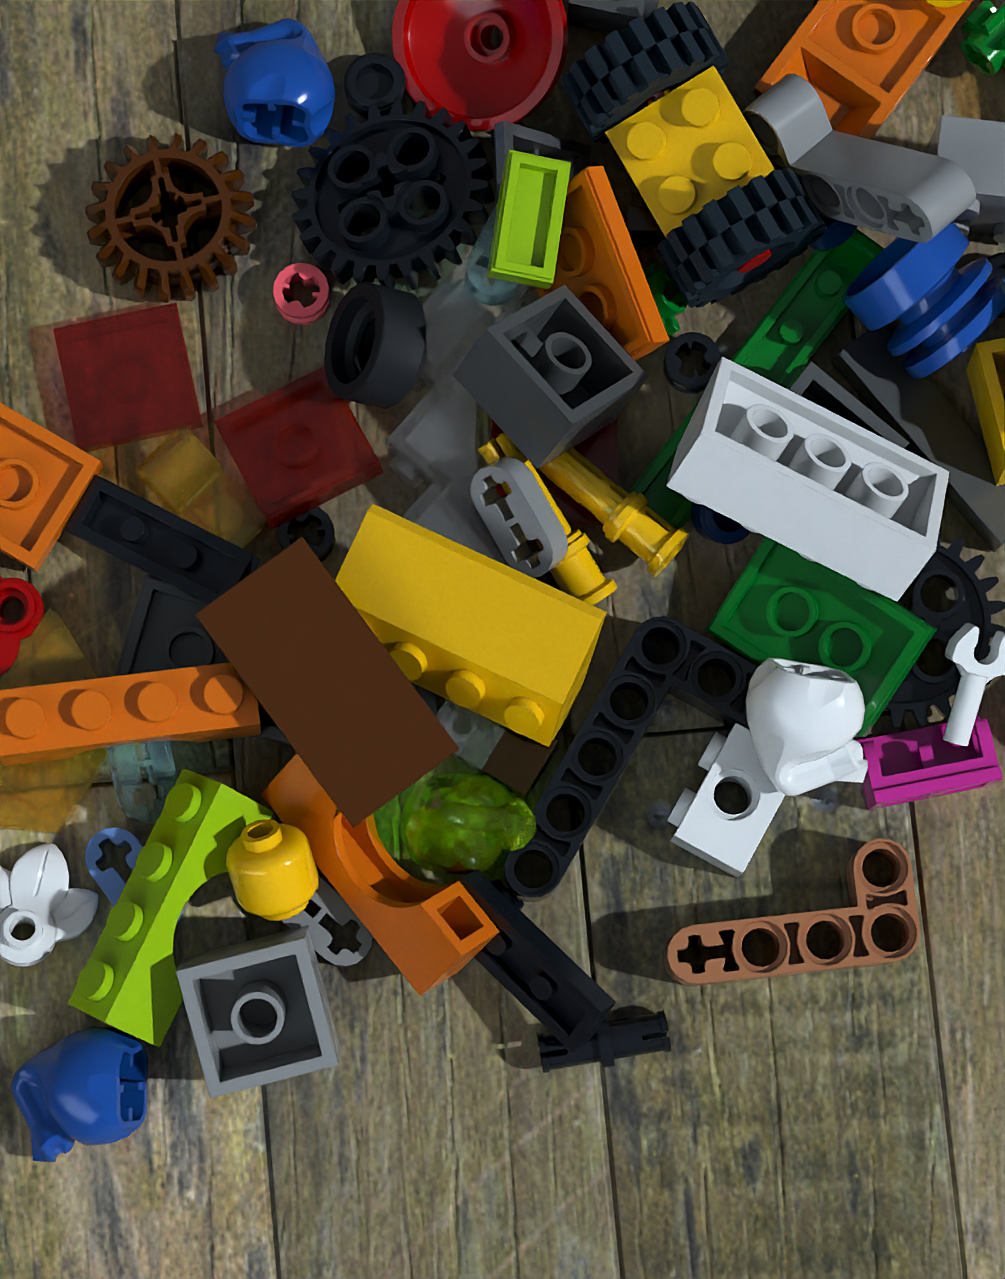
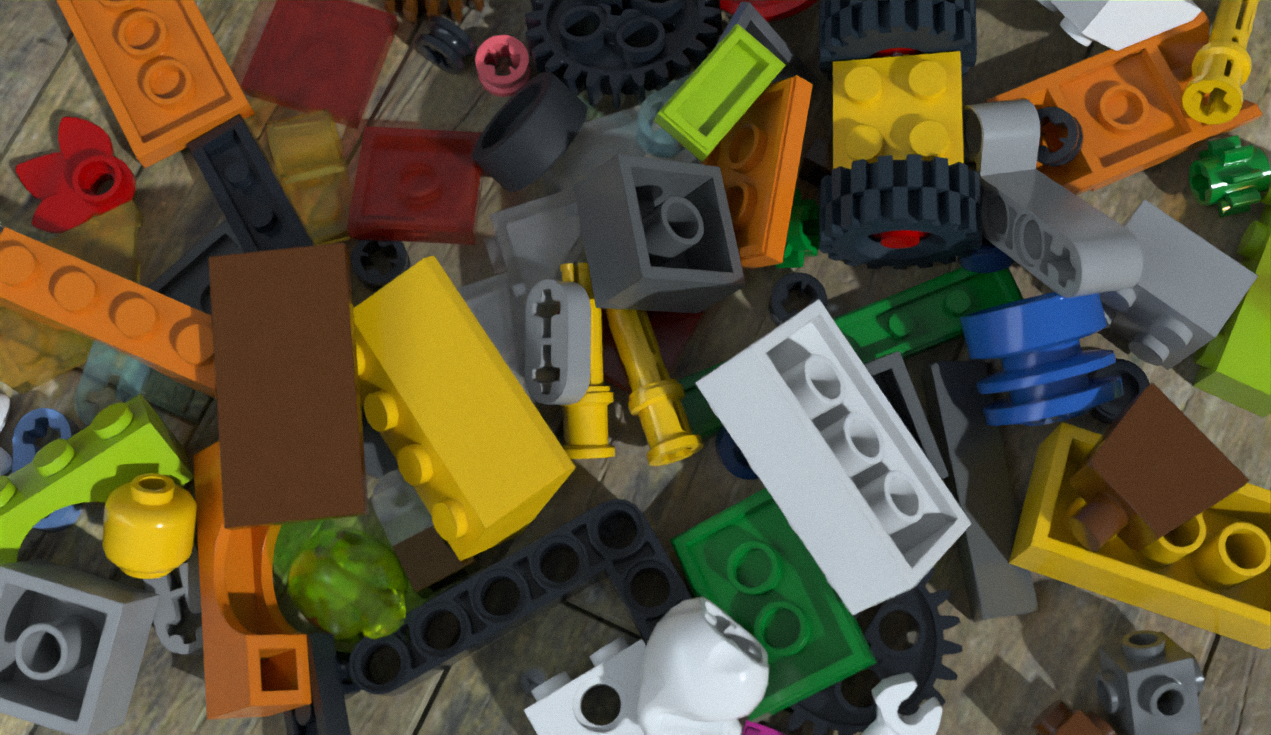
camera: 35 degrees right, 5 degrees down
none -> black bush [415,16,477,75]
none -> black bush [1037,107,1084,167]

